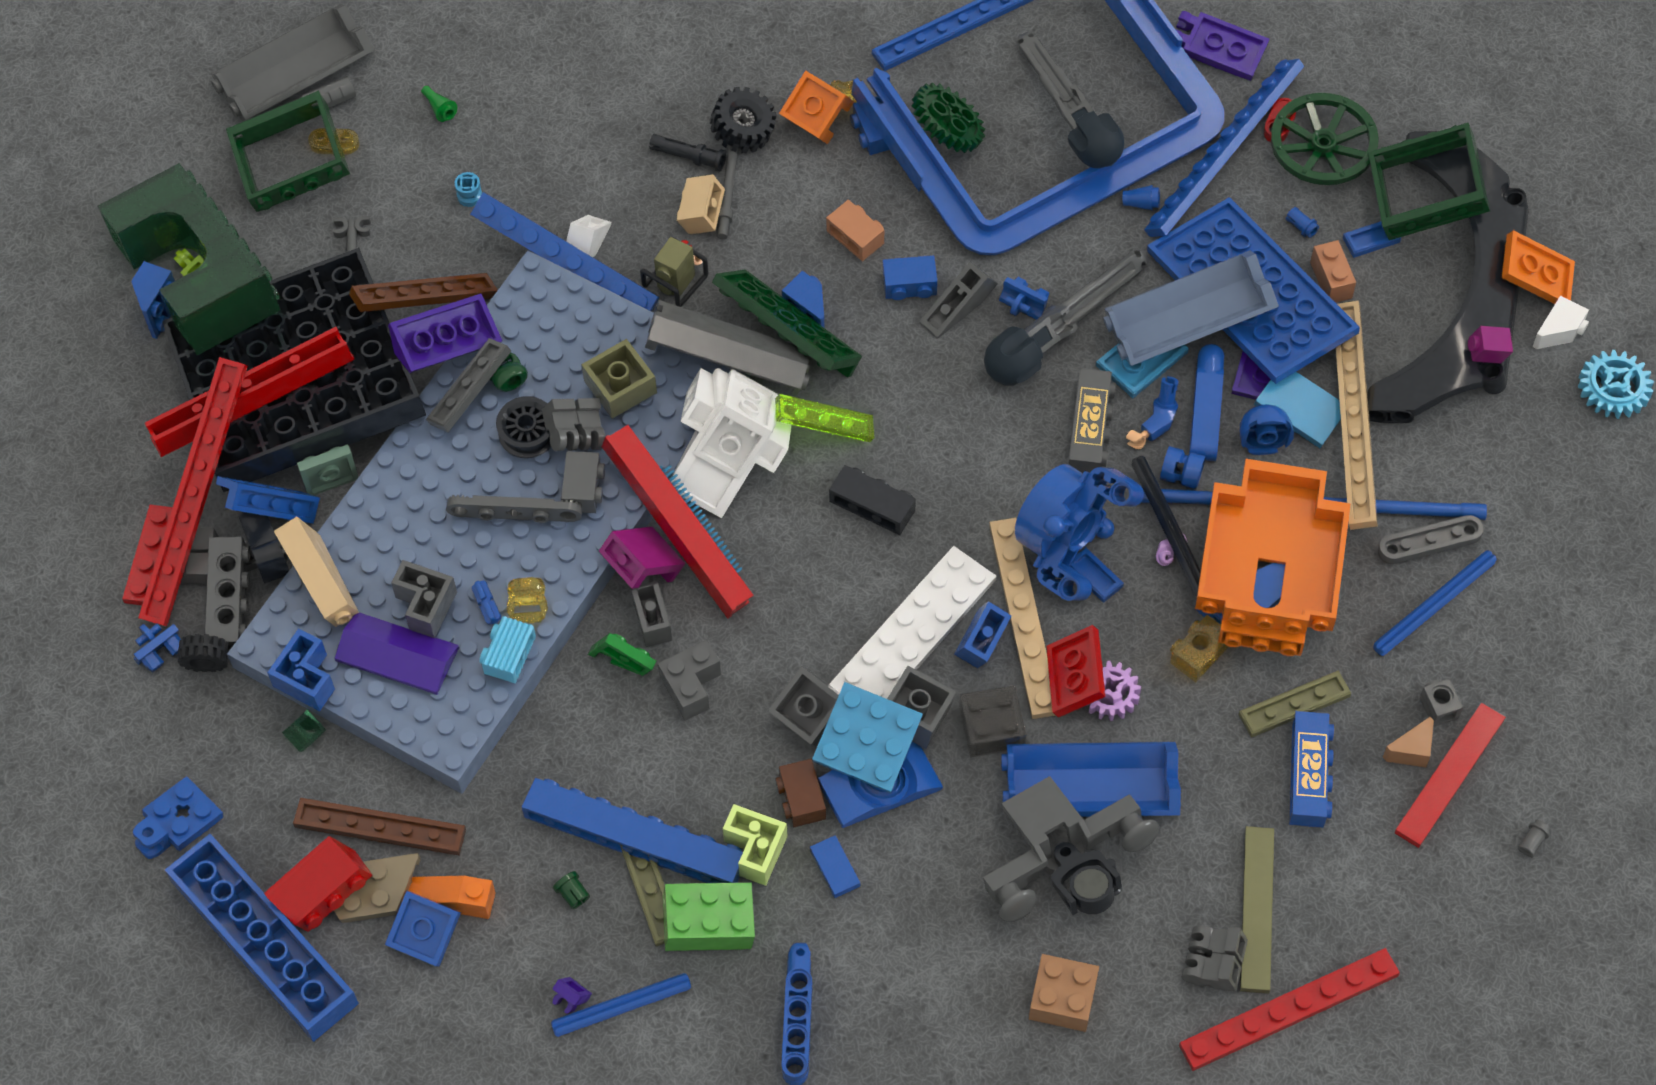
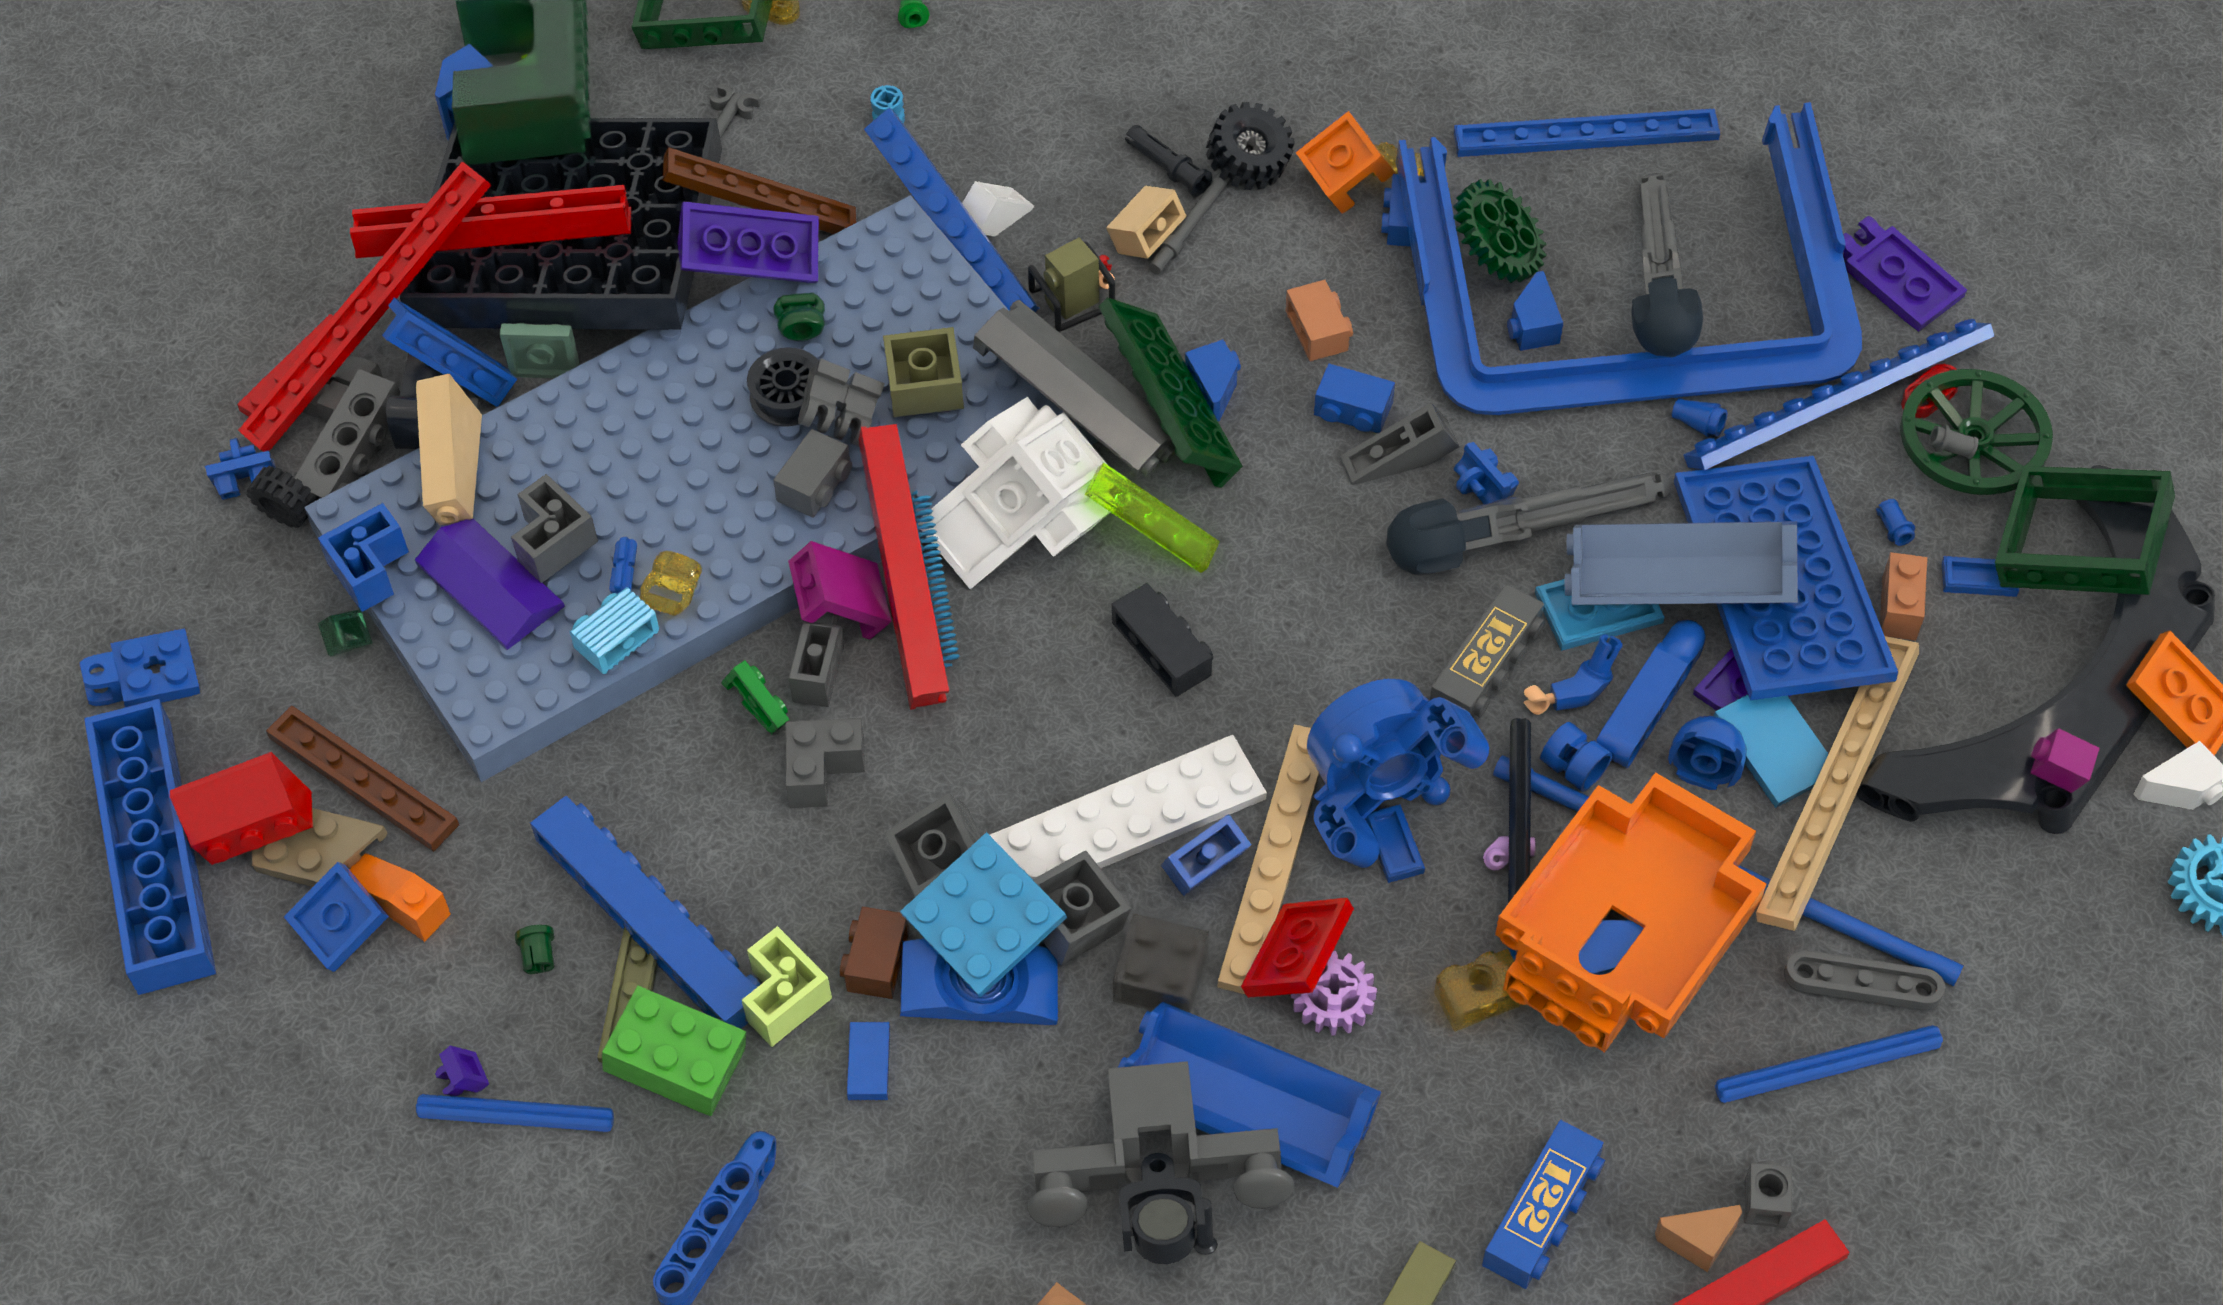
camera: 25 degrees right, 5 degrees down
dark grey tile [426,338,511,432] -> none
dark grey piece [446,495,583,523] -> none
olive tile [1239,670,1351,738] -> none
none -> blue slope [1507,271,1563,351]
none -> dark grey pin [1929,424,1978,459]

